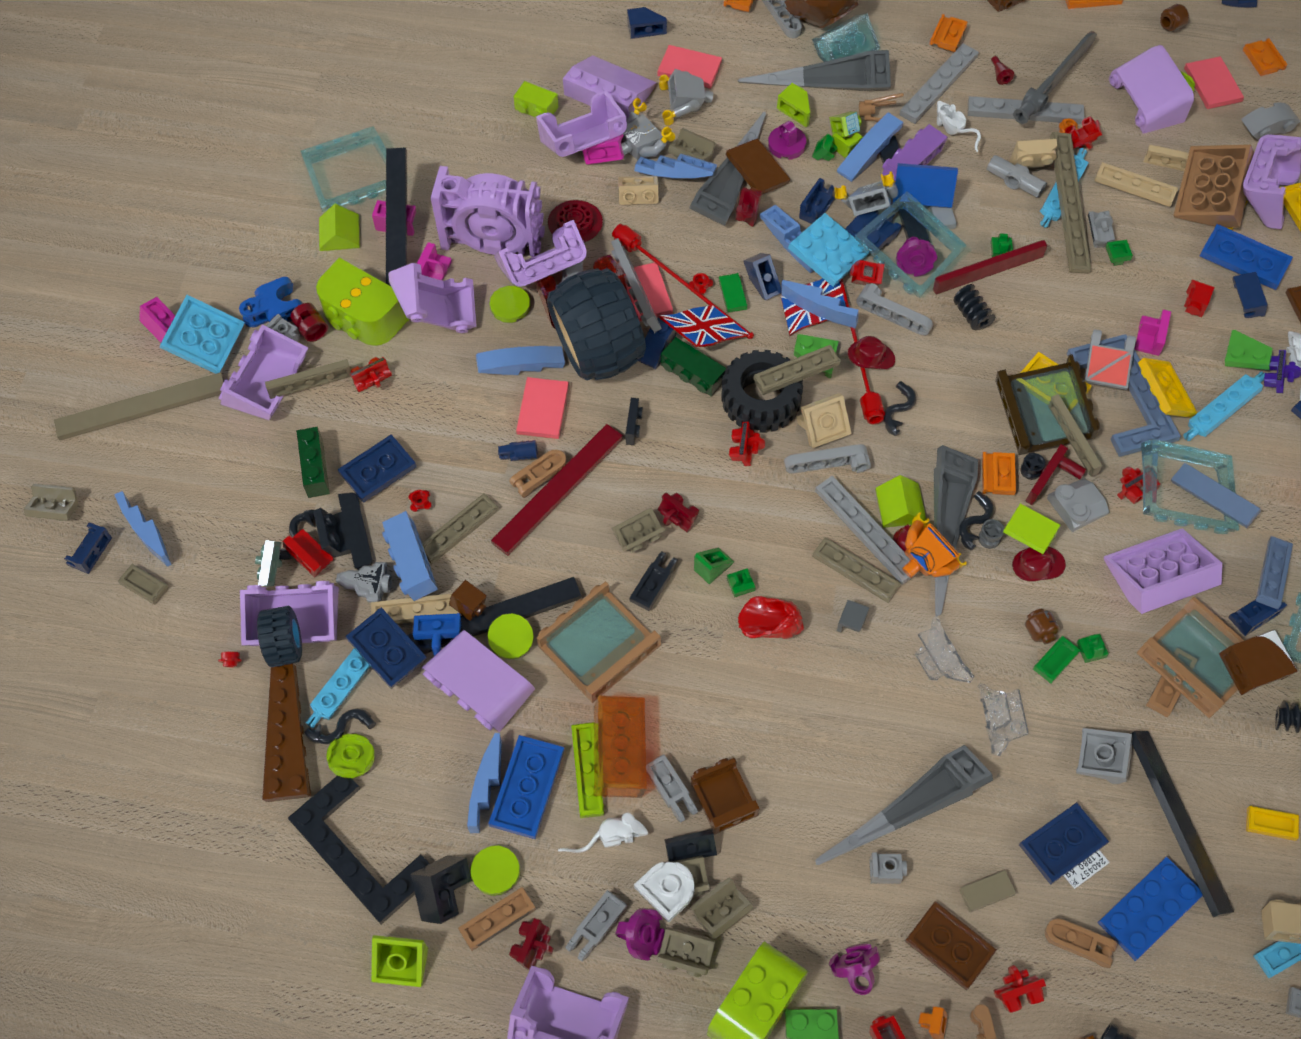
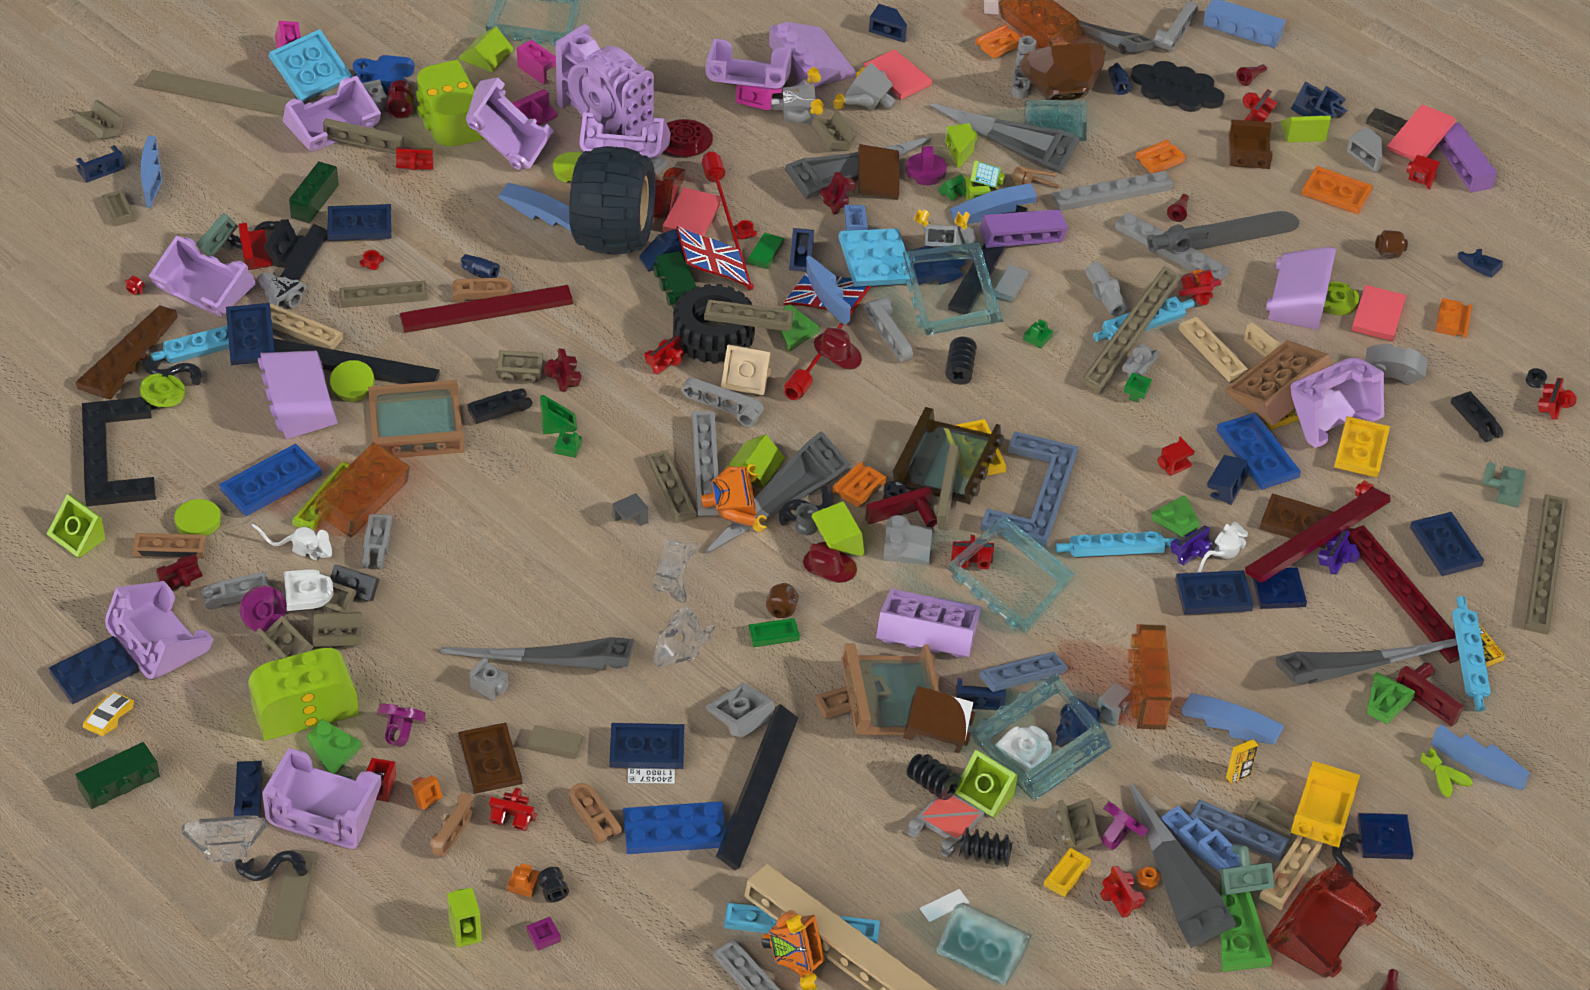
camera: 30 degrees right, 15 degrees down
black wheel [257,605,302,668] -> none
medium blue brick [382,511,438,601] -> none
black tile [386,147,407,286] -> none
black panel [411,856,472,924] -> none
blue plate [413,613,461,656] -> none
reddish brown brick [449,579,487,621] -> none
medium blue slope [467,733,502,833] -> none
lime brick [513,81,559,118] -> none
coral tile [516,377,569,439] -> none
light grey plate [611,238,662,333] -> none
tan bracket [618,176,658,205] -> none
black plate [625,397,643,446] -> none
medium blue slope [634,153,717,178] -> none
reddish brown panel [691,758,760,835] -> none
red hair [738,596,804,639] -> none
dark blue hinge [799,178,835,224] -> none
red window [850,260,885,286] -> none
black animal [884,381,916,436] -> none
blue tile [892,163,958,208] -> none
magenta tile [896,237,937,277] -> none
dark red tile [933,240,1048,295] -> none
white animal [937,101,981,152] -> none
tan slope [1009,139,1058,168] -> none
green tile [1076,634,1109,663] -> none
flag [1084,329,1136,390] -> none
dark pink panel [1134,310,1171,356] -> none
yellow plate [1138,358,1197,418] -> none
sand blue tile [1171,463,1261,528] -> none
yellow tile [1246,806,1299,841] -> none

